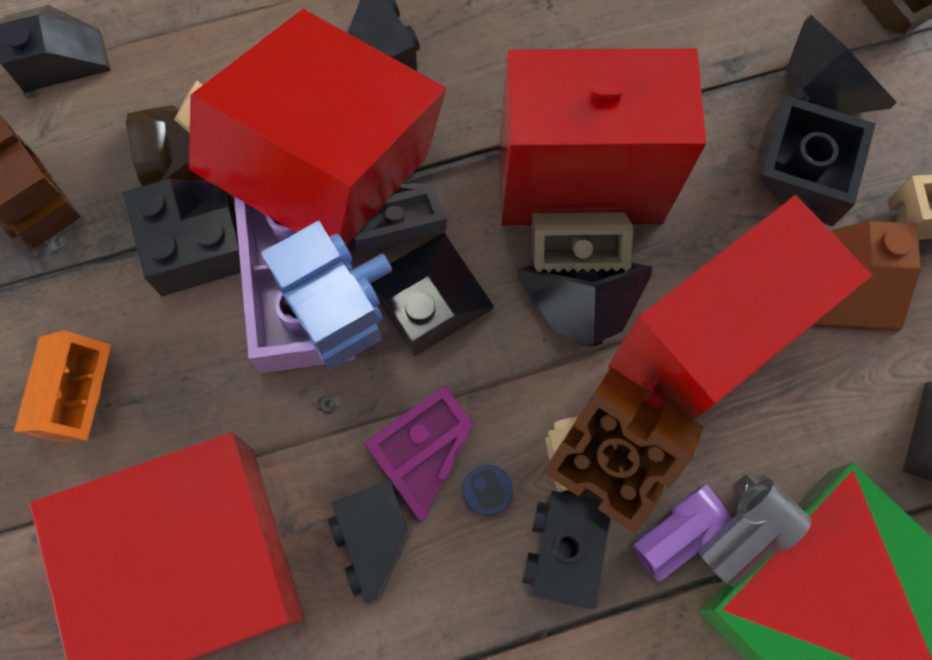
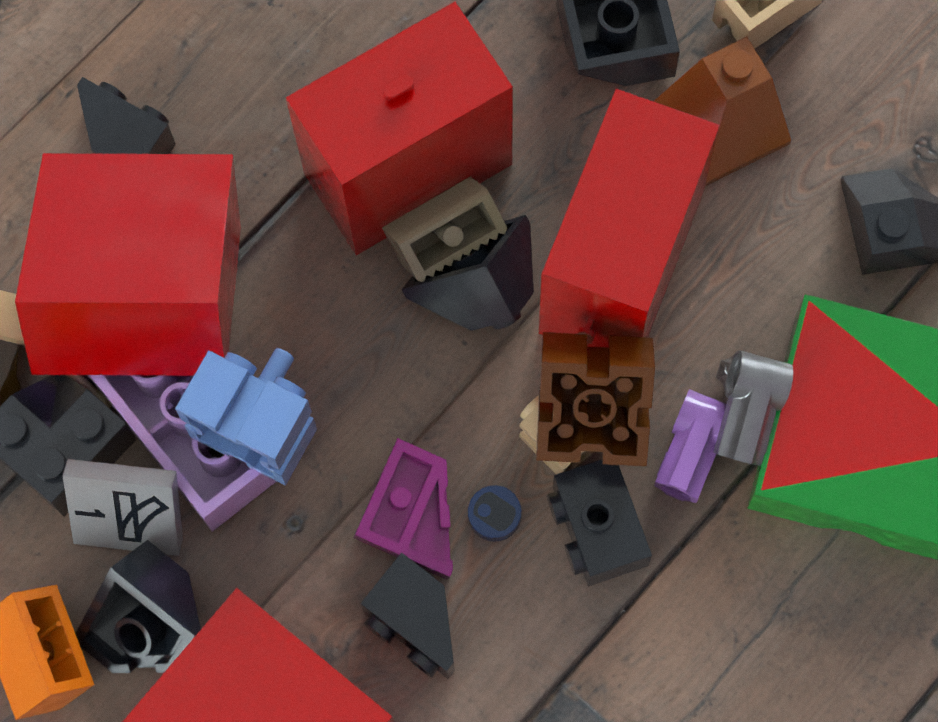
camera: 25 degrees left, 0 degrees up
dark grey wing [352,183,446,253] -> none
black slope [370,233,494,357] -> none
none -> light grey tile [63,459,183,556]
none -> black slope [75,540,201,673]

